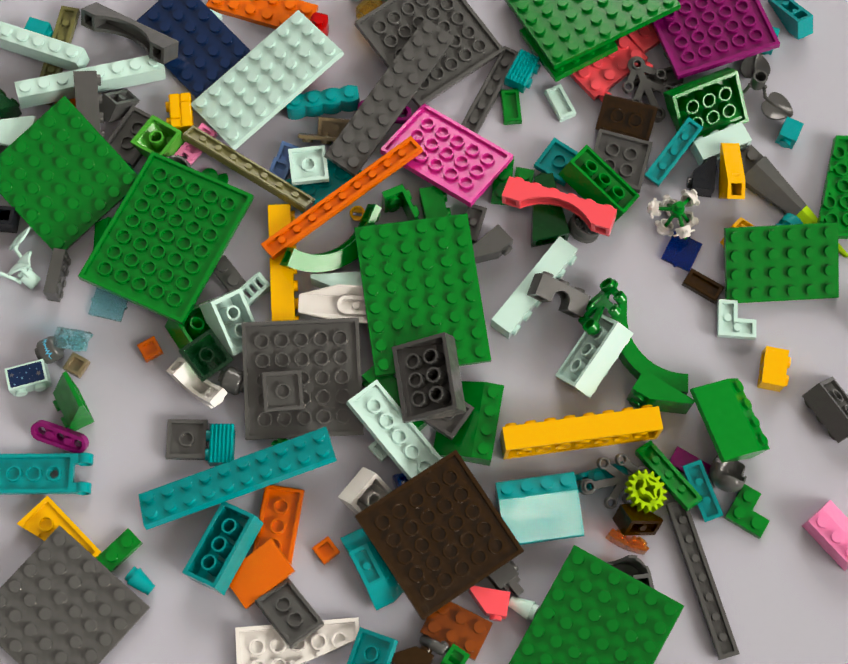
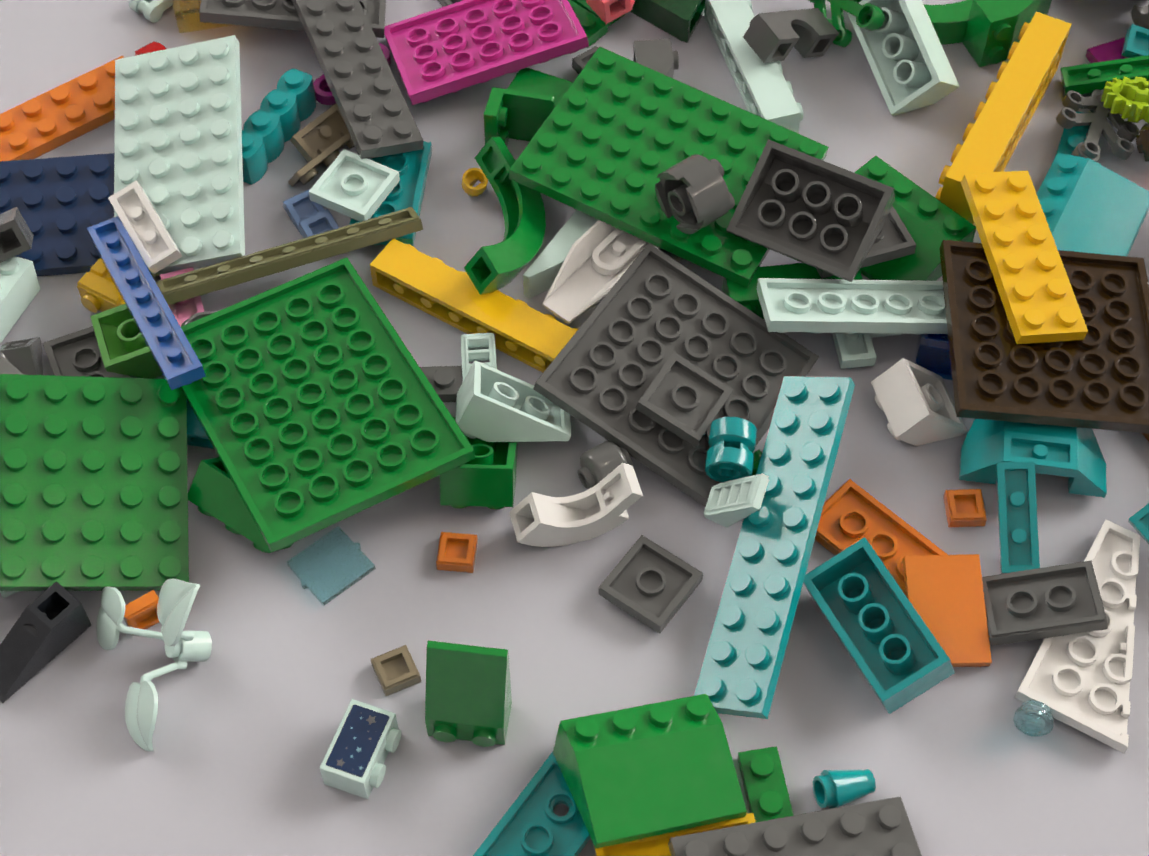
camera: 50 degrees left, 15 degrees down
magenta plate [31,420,89,453] -> none
dark grey head [35,336,66,364] -> none
dark grey piece [43,248,71,302] -> none
clear light blue hips [54,327,93,352] -> none
clear green slope [178,329,234,382] -> none
teal brick [205,424,236,466] -> none
orange plate [261,136,423,260] -> none
none -> plate [87,216,206,390]
none -> white plate [108,180,182,274]
none -> orange tile [124,590,159,629]
none -> green slope [553,693,747,849]
none -> dark grey brick [655,154,735,234]
none -> light aqua slope [704,473,769,528]
none -> teal wheel [705,417,757,482]
none -> yellow plate [961,171,1088,344]
none -> teal plate [996,461,1040,574]
none -> clear light blue plate [1013,700,1054,737]

